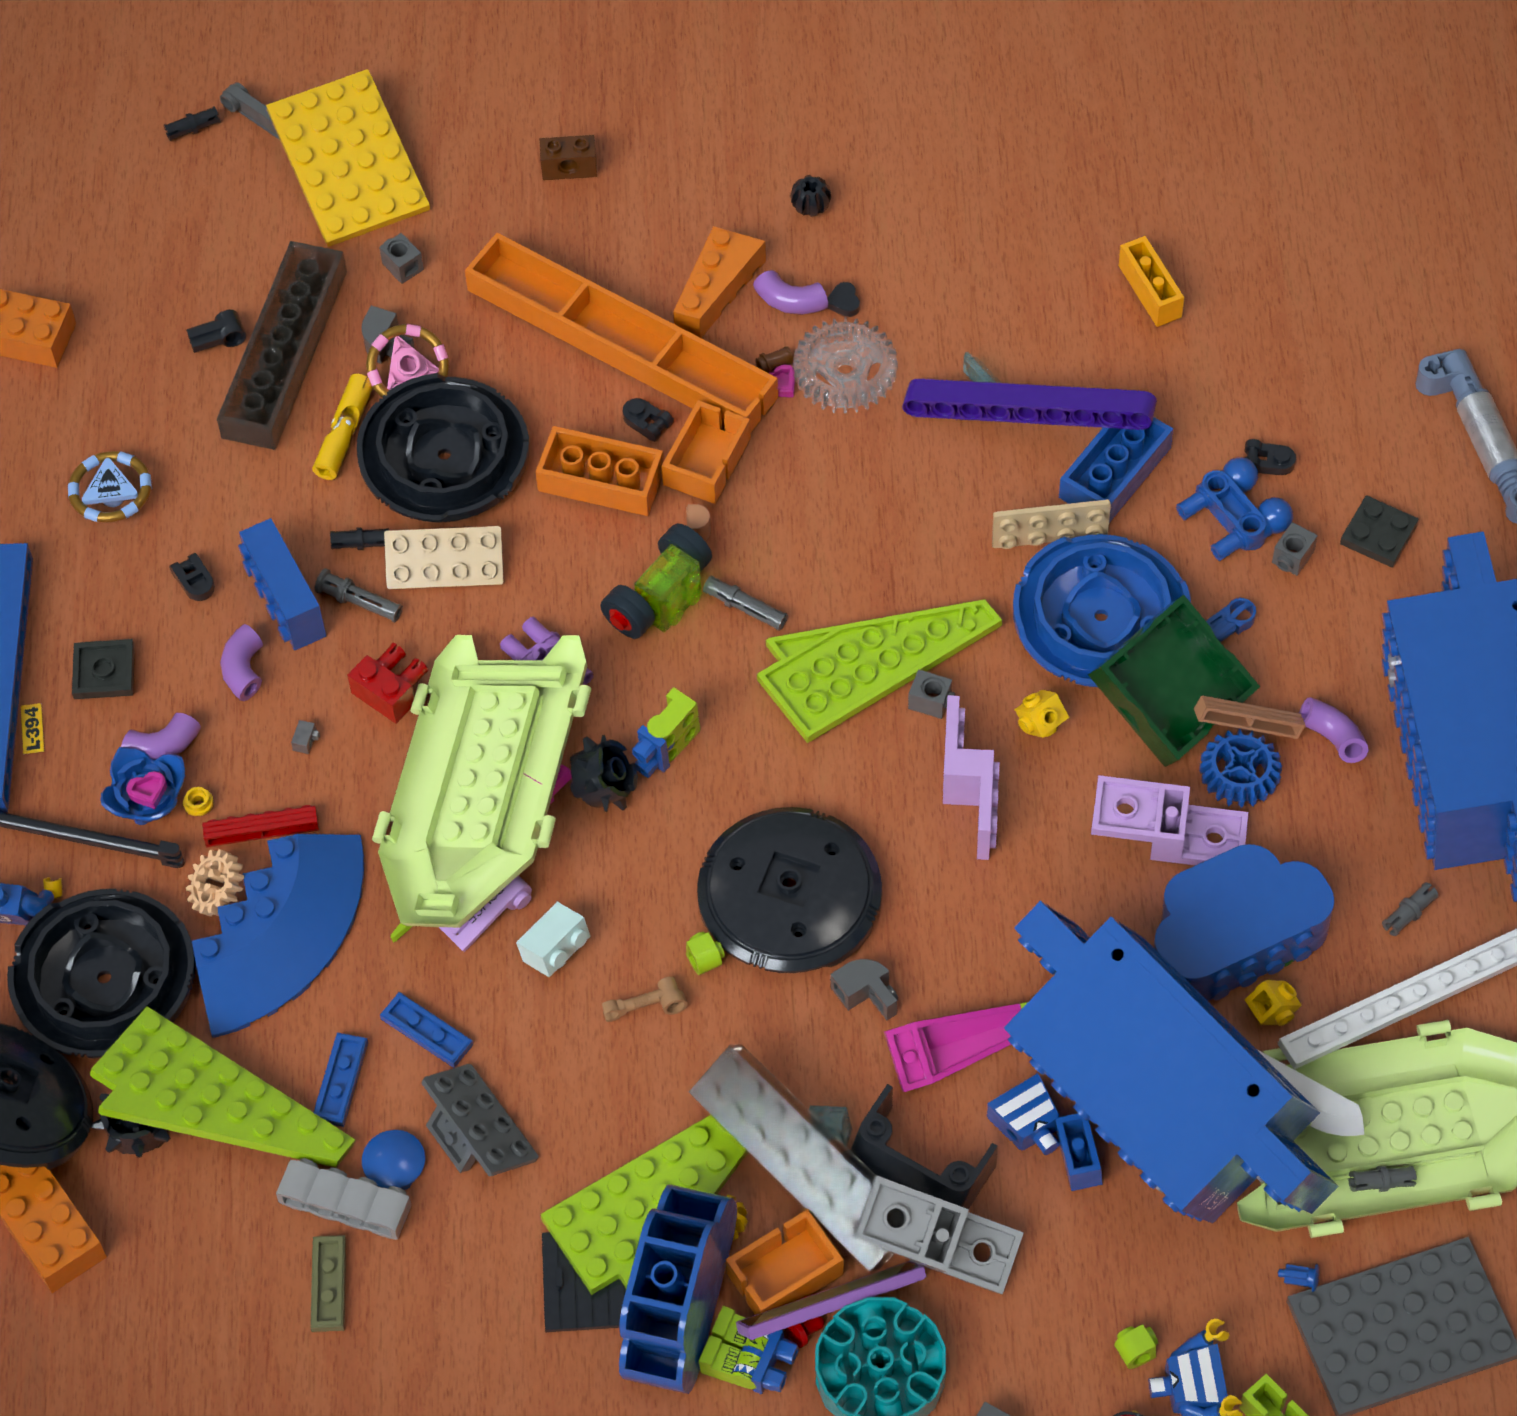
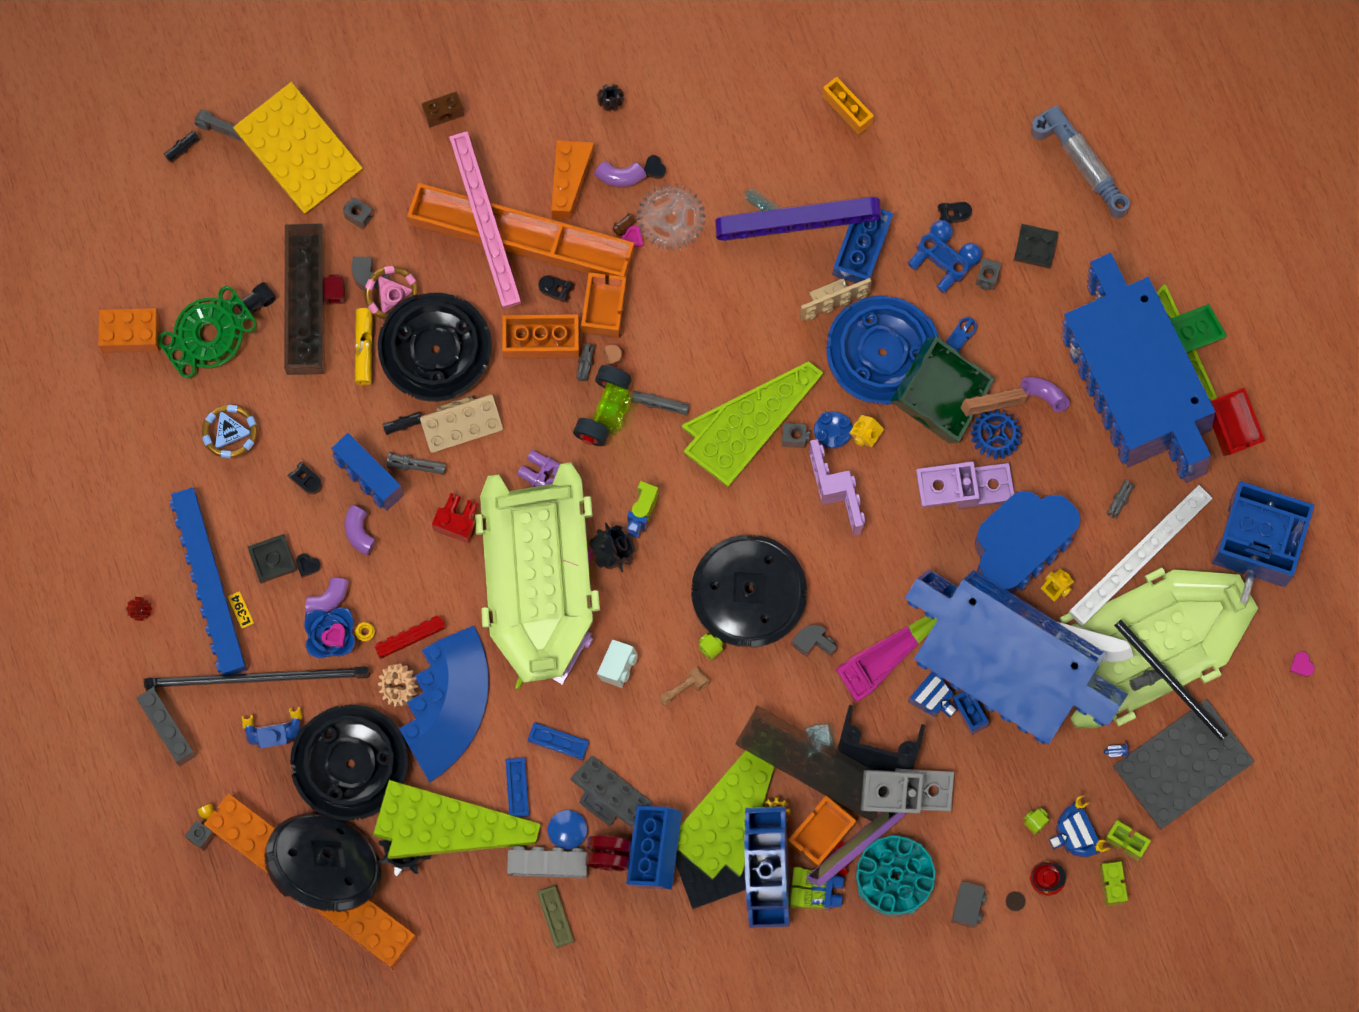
camera: 20 degrees left, 15 degrees up
flat silver piece [291,720,320,754] -> none
none -> green piece [158,286,258,379]
none -> black tile [296,553,321,578]
none -> dark red brick [324,274,345,305]
none -> bright pink plate [449,132,521,309]
none -> dark grey axle [576,343,595,381]
none -> dark red wheel [585,836,631,871]
none -> blue brick [626,806,682,890]
none -> blue dish [814,412,852,448]
none -> black piece [1114,619,1228,741]

